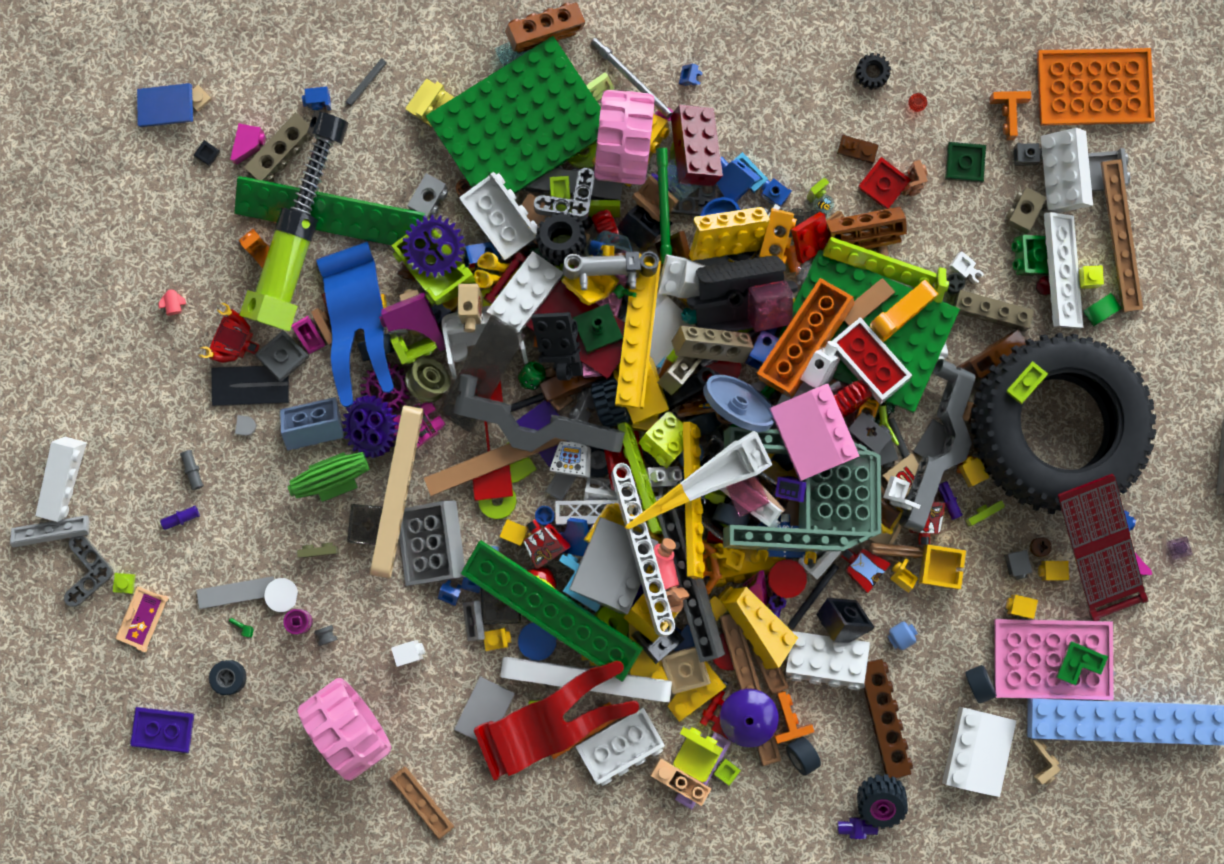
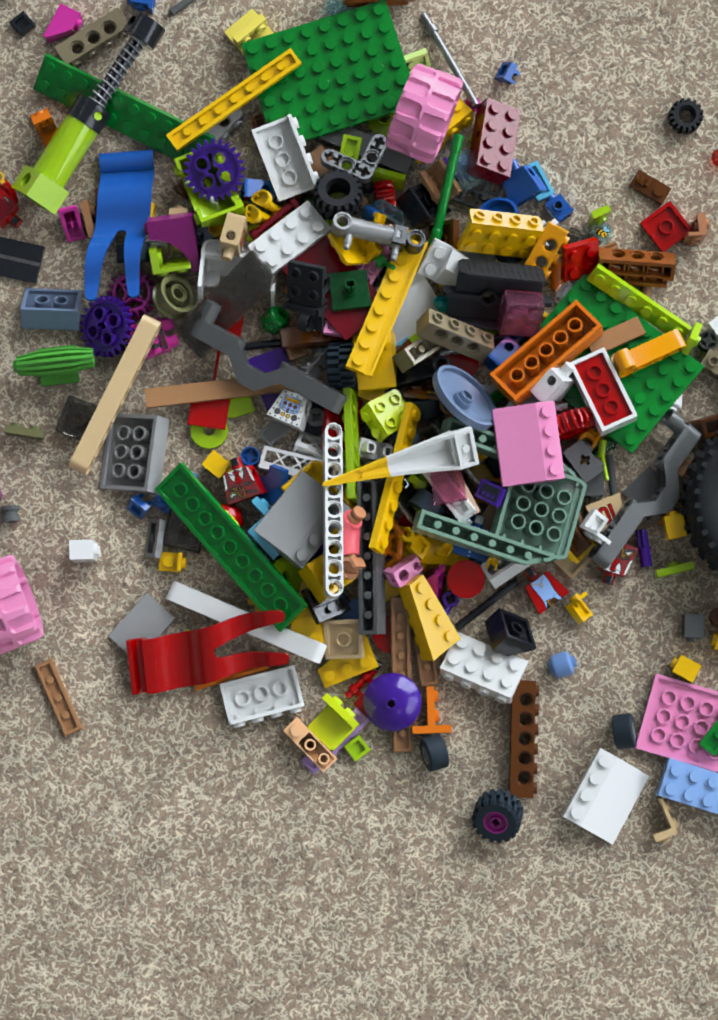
camera: 15 degrees right, 0 degrees up
dark grey tile [254,330,309,382] -> none
blue tile [518,623,557,661] -> none
dark purple axle [838,817,878,839] -> none
medium nougat axle [869,543,924,558] -> none
yellow piece [918,545,966,590] -> none
none -> yellow plate [166,48,302,152]
none -> bright pink leg [383,554,423,588]

